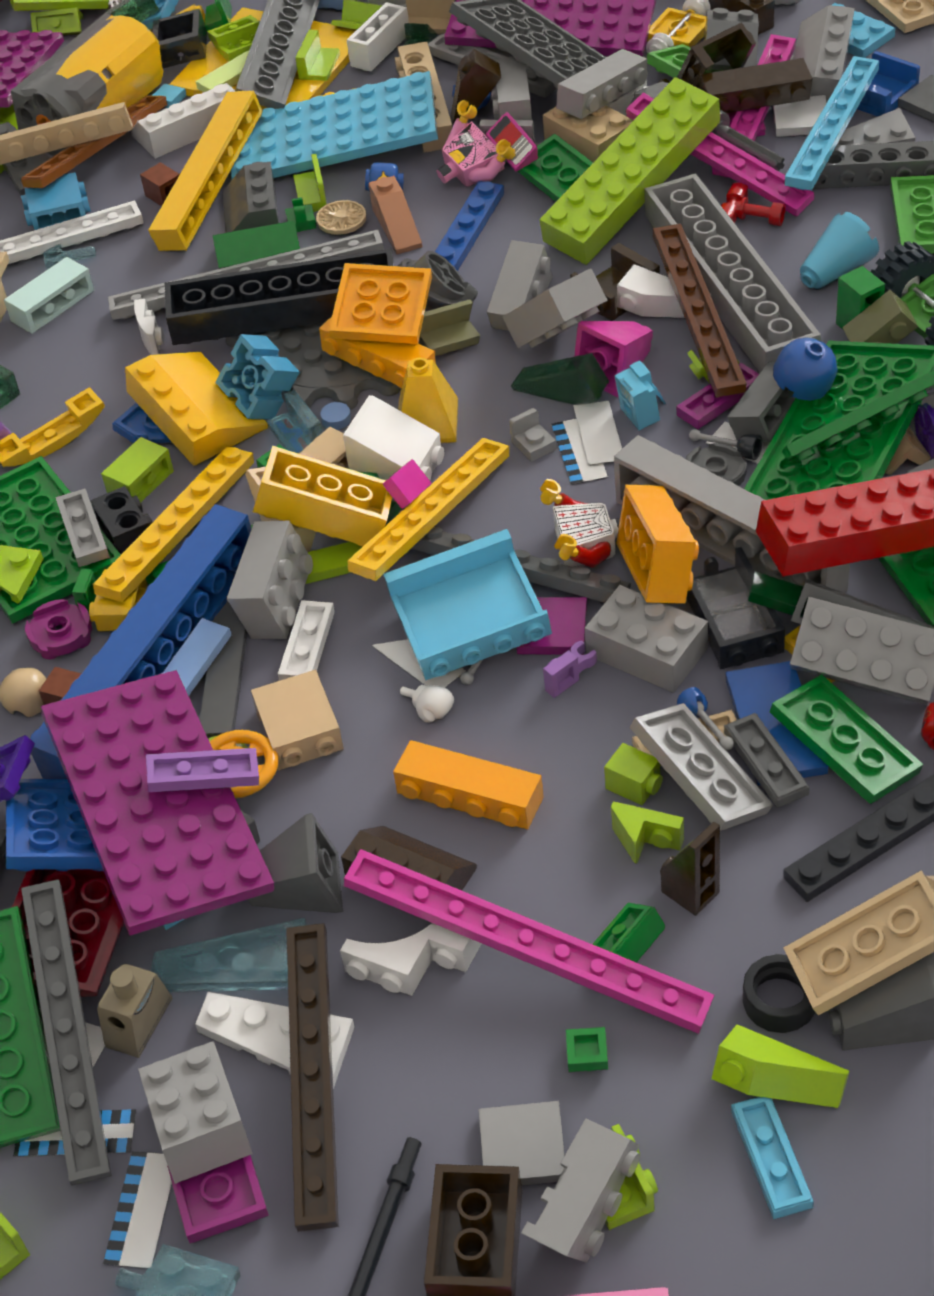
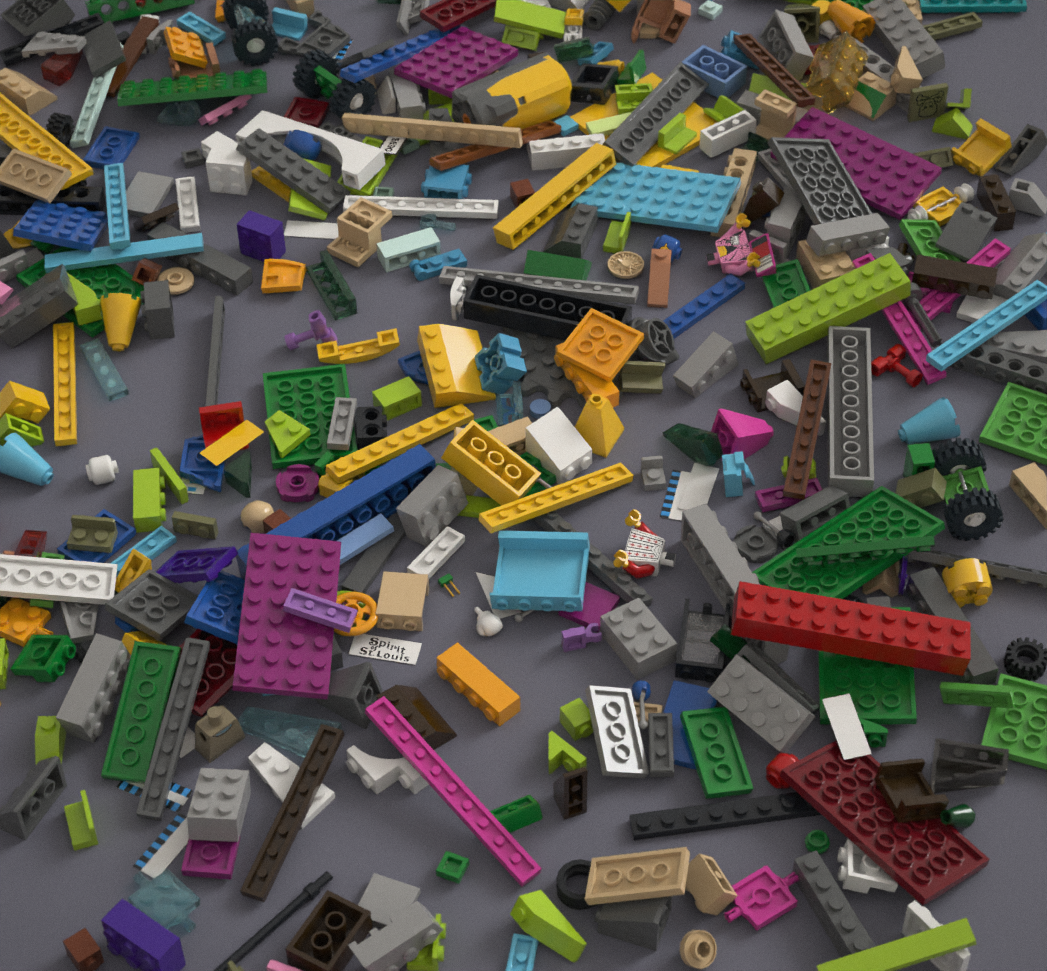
camera: 20 degrees right, 0 degrees up
green tile [285,197,317,232] -> none
dark pink tile [383,459,432,509] -> none
light grey brick [502,268,607,348] -> none
light orange brick [616,485,699,603] -> none
dark brown panel [677,22,756,88] -> none
blue cylinder [773,337,838,401] -> none
none -> white sticker [349,634,422,665]
none -> dark azure plate [409,249,467,281]
none -> green piece [438,573,460,597]

